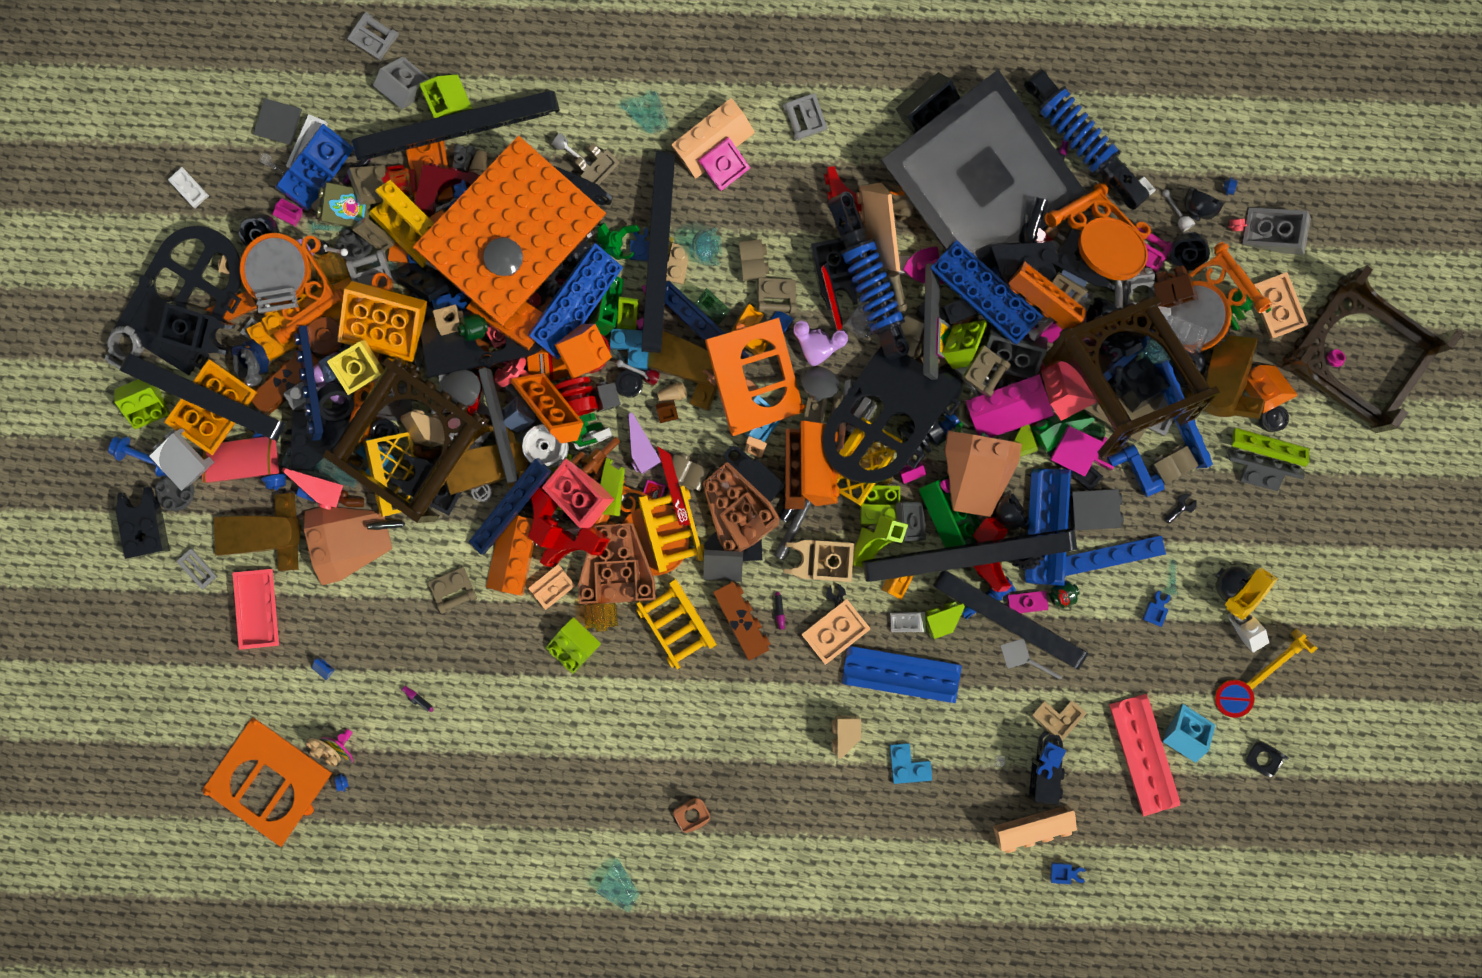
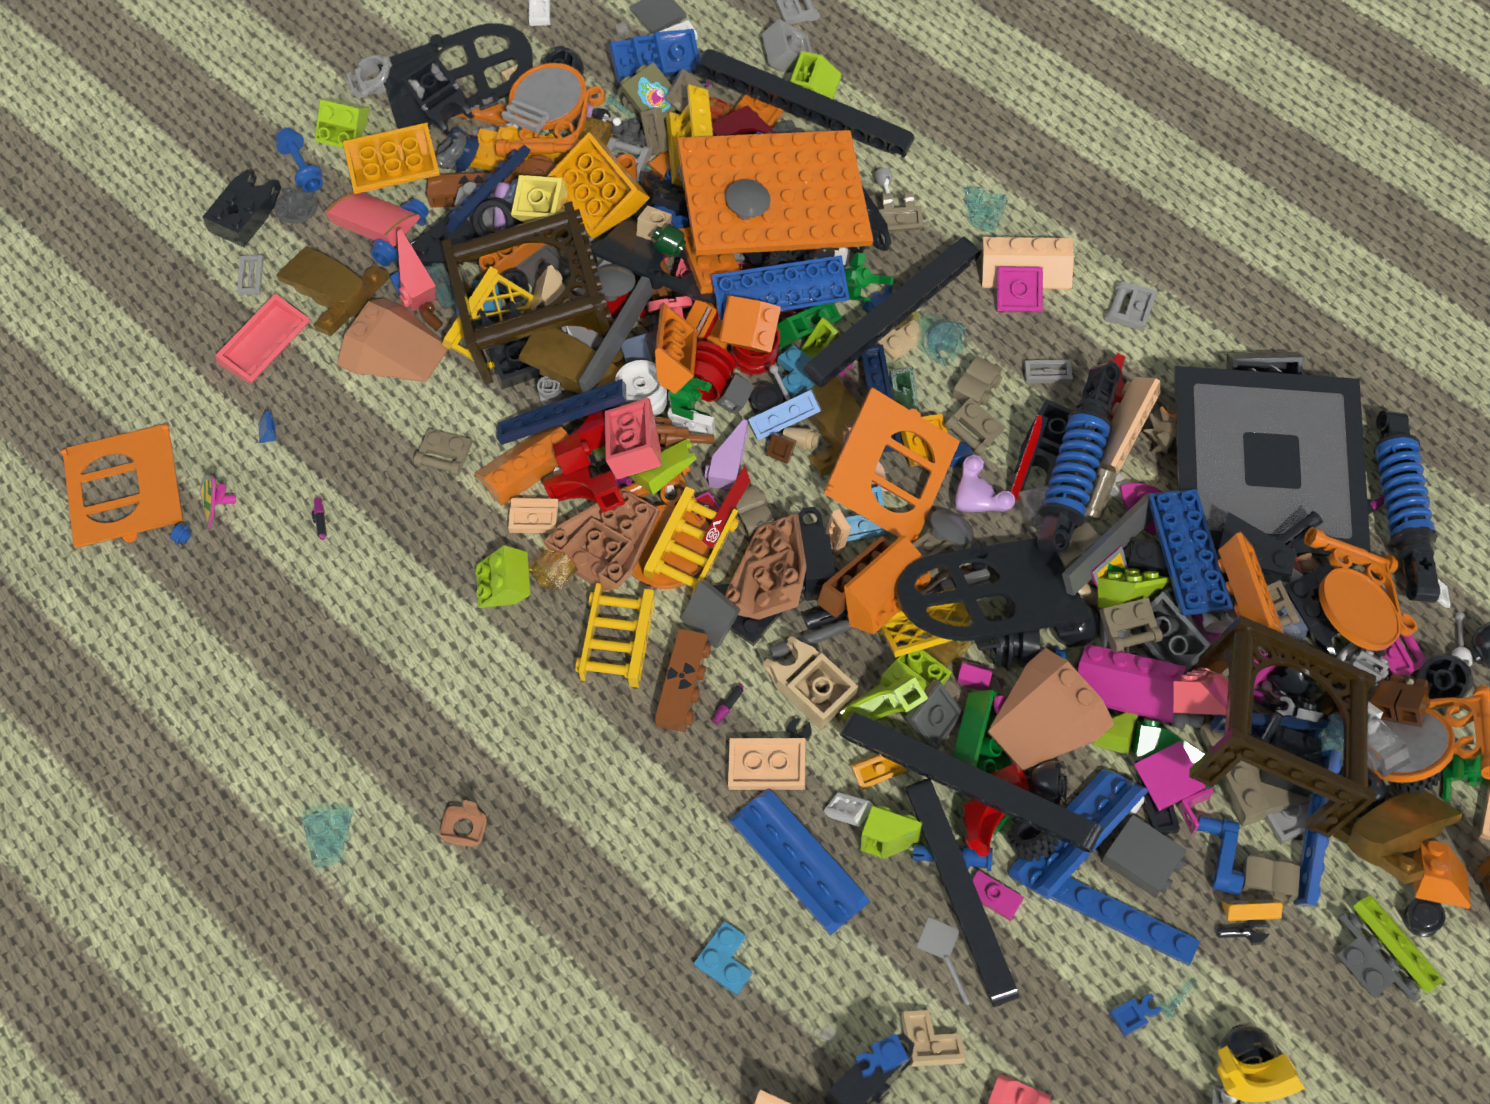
camera: 40 degrees right, 25 degrees down
black beam [120,353,285,441] -> none
light grey panel [149,428,215,491] -> none
dark pink piece [272,198,303,227] -> none
tan dish [306,738,341,767] -> none
piece [367,520,405,530] -> none
tan slope [832,716,861,759] -> none
dark green head [1049,581,1080,609] -> none
none -> light blue plate [748,389,822,440]
none -> light grey tile [1024,360,1073,383]
none -> light orange slope [1222,899,1283,921]

